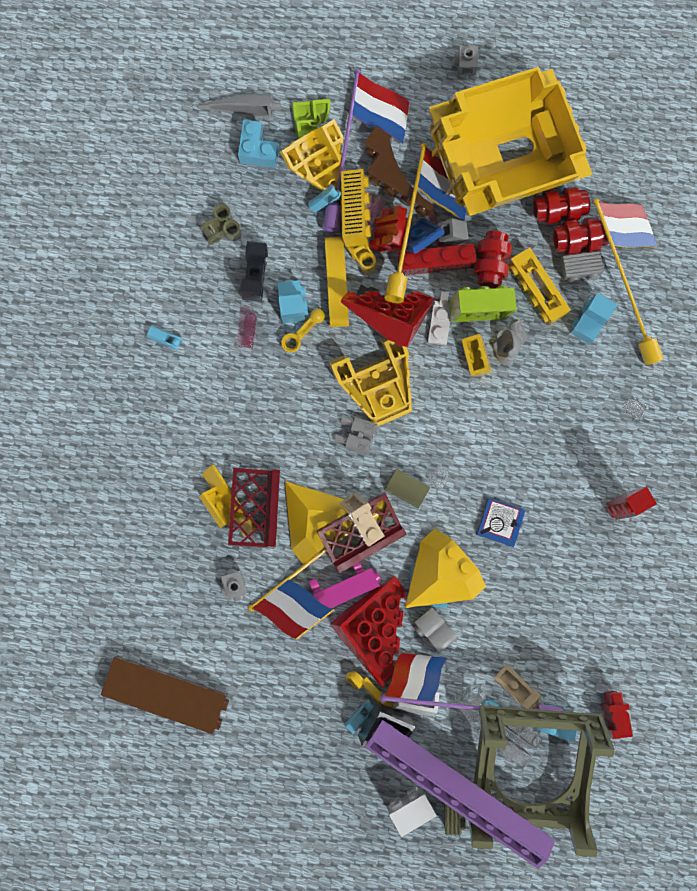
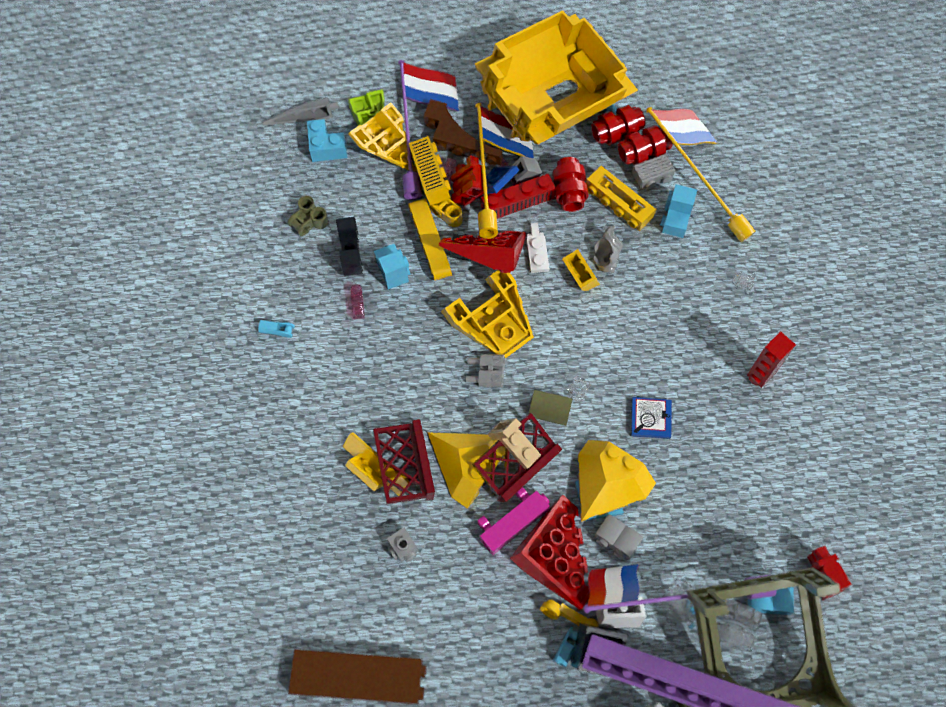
camera: 10 degrees left, 15 degrees down
flag [248,500,389,640] -> none
yellow piece [281,308,325,353] -> none
medium azure bar [308,184,341,213] -> none
lime brick [449,285,517,322] -> none
light grey brick [454,44,478,75] -> none
tan bracket [494,664,542,709] -> none

